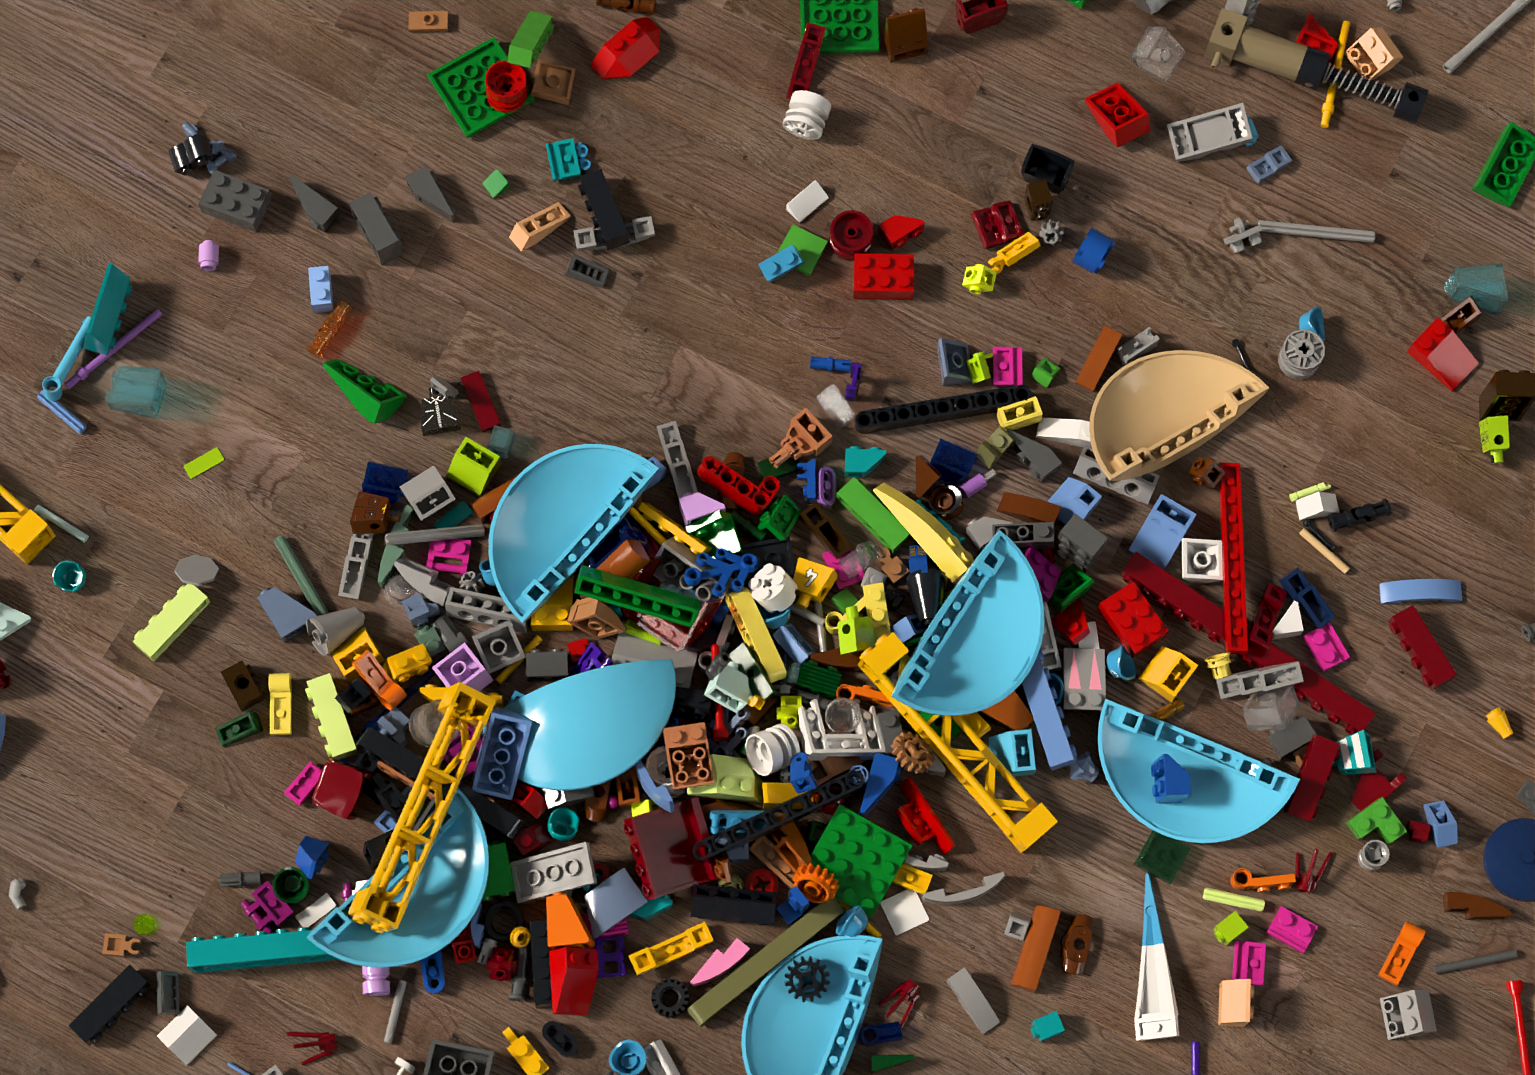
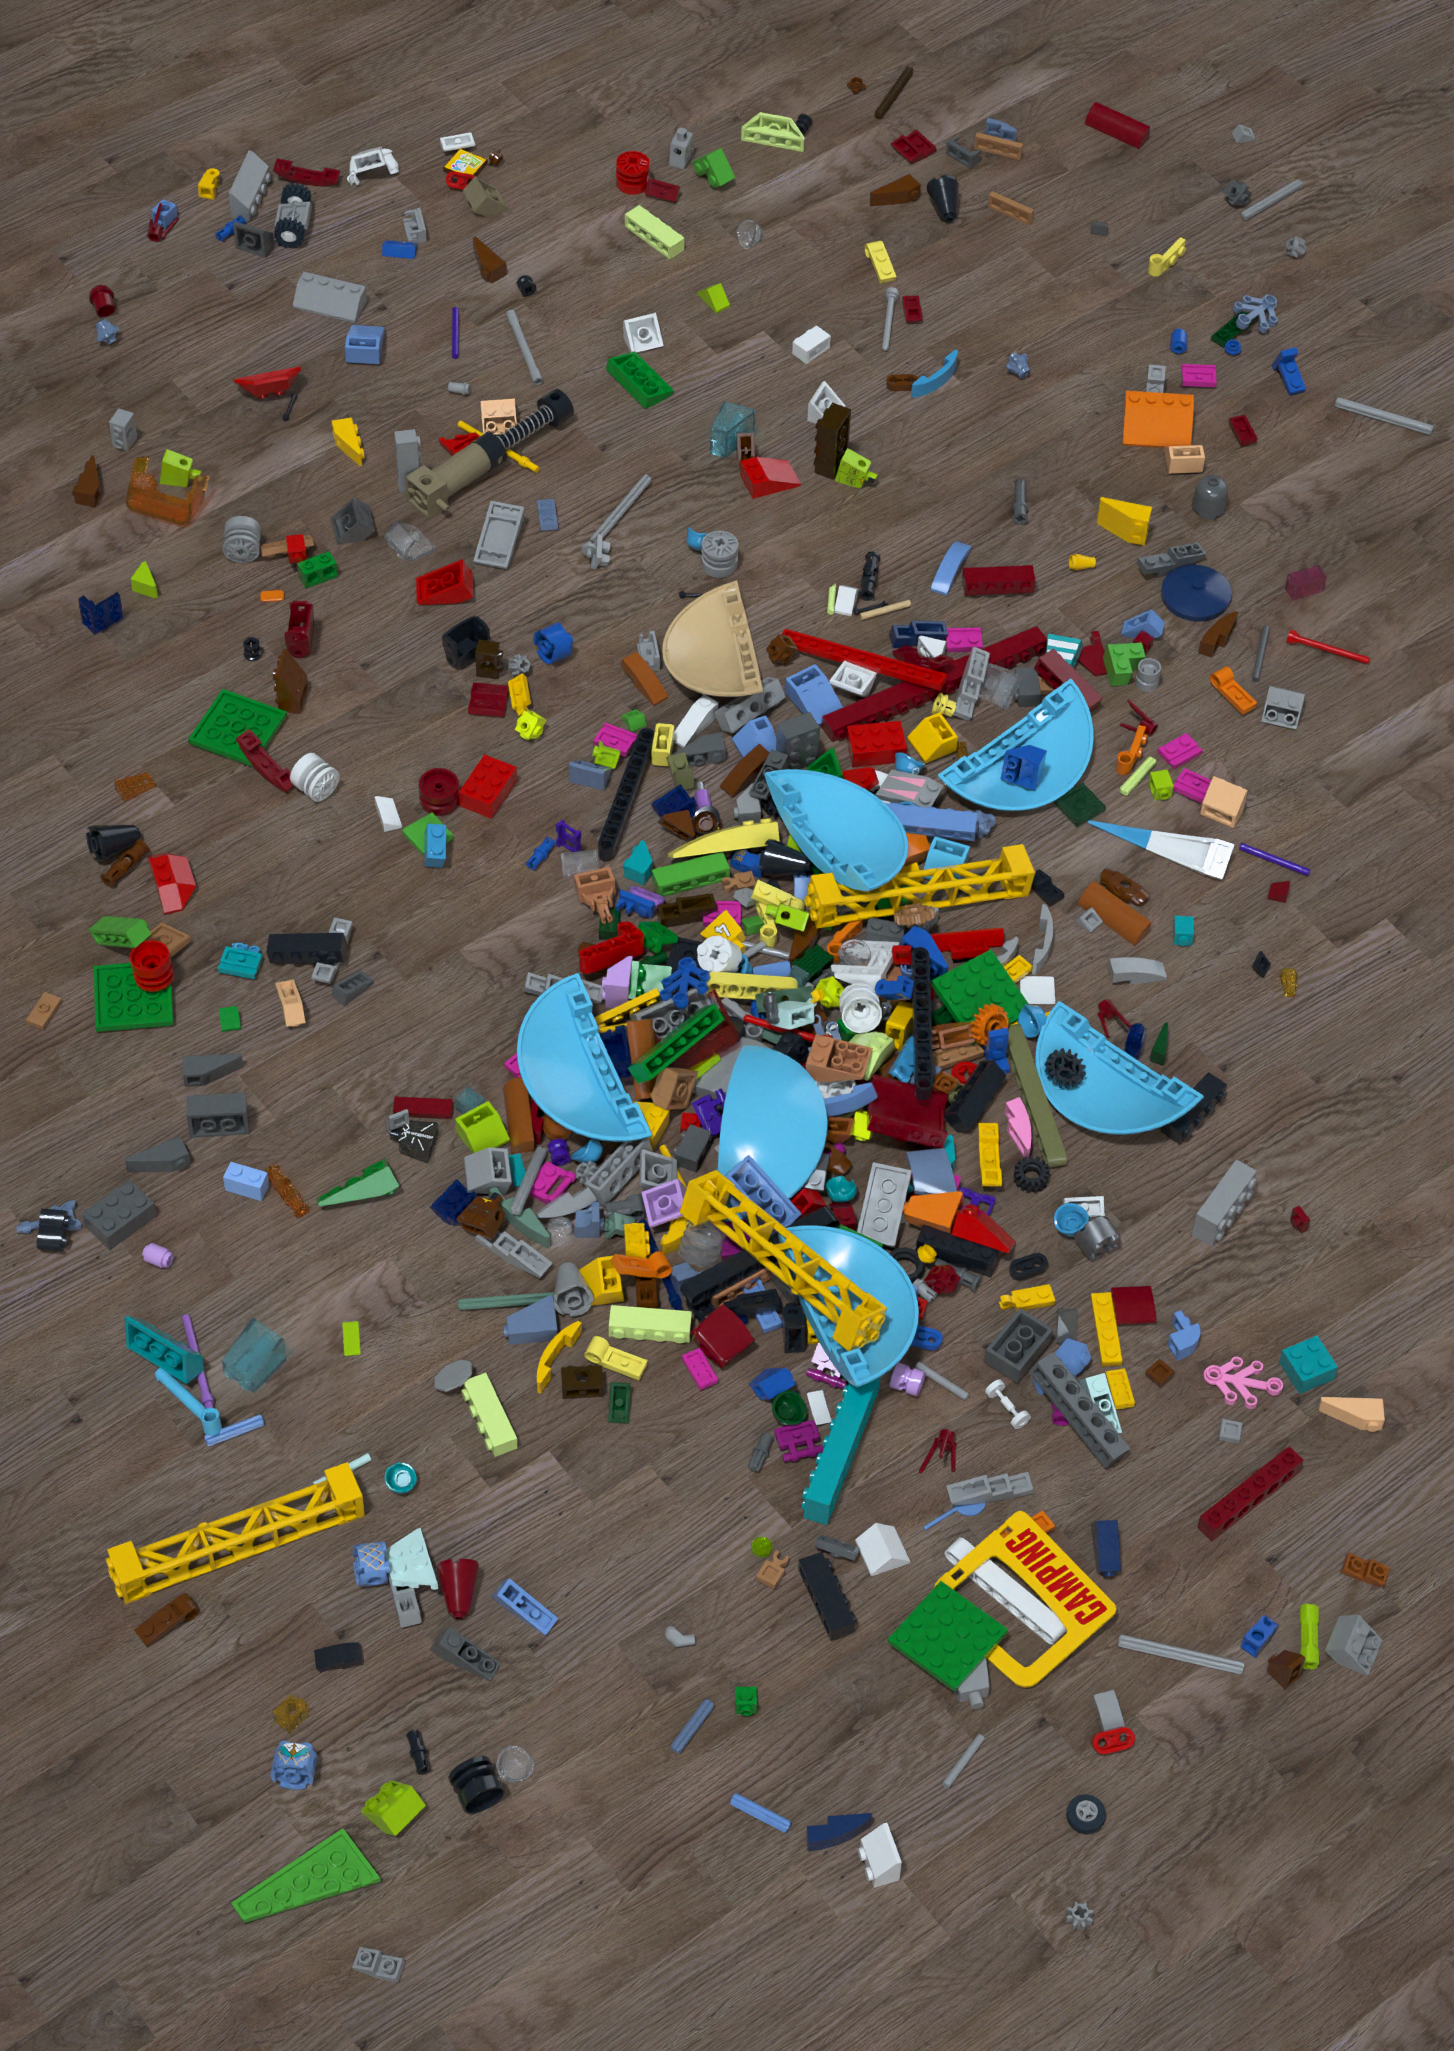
camera: 65 degrees left, 20 degrees down
black bracket [335,677,372,713] -> none
clear slope [838,540,883,579] -> none
red slope [878,215,925,250] -> none
none -> yellow slope [537,1321,582,1394]
none -> dark purple wheel [547,1139,571,1166]
none -> red plate [892,945,912,965]
none -> black slope [1031,869,1064,906]

